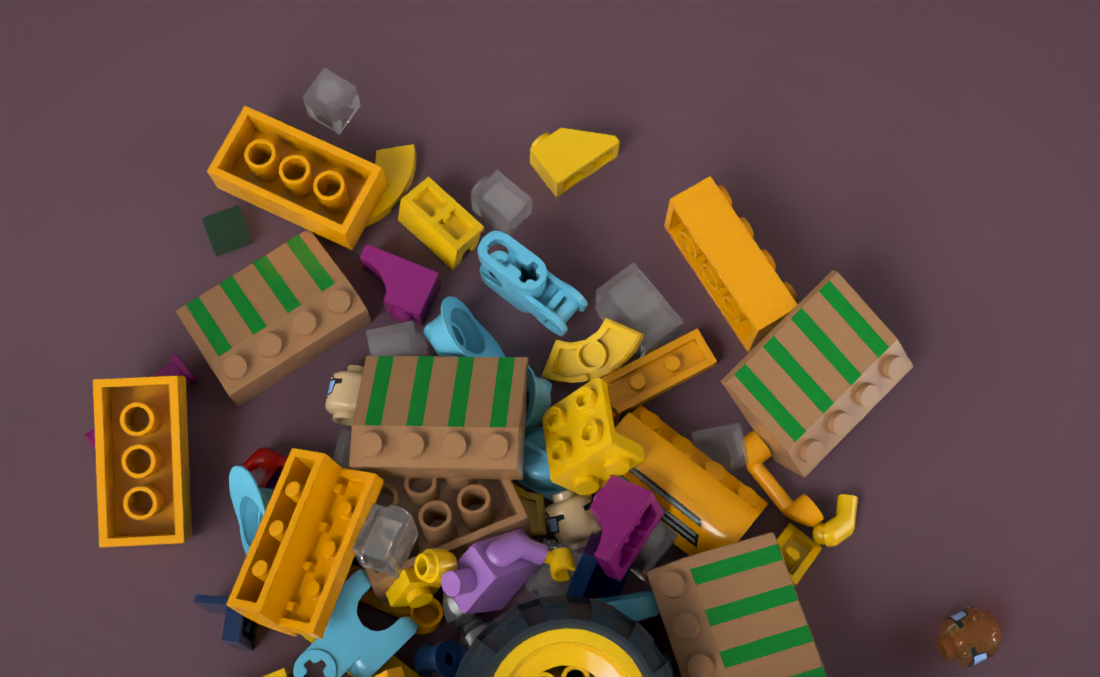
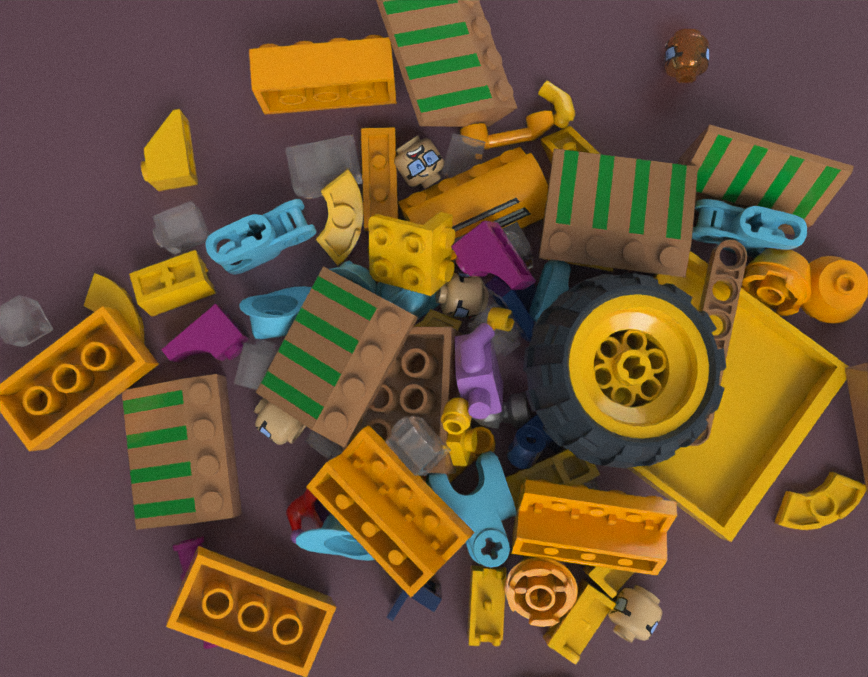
camera: 65 degrees left, 10 degrees up
clear green tile [201,205,253,257] -> none
none -> tan head [394,136,445,189]

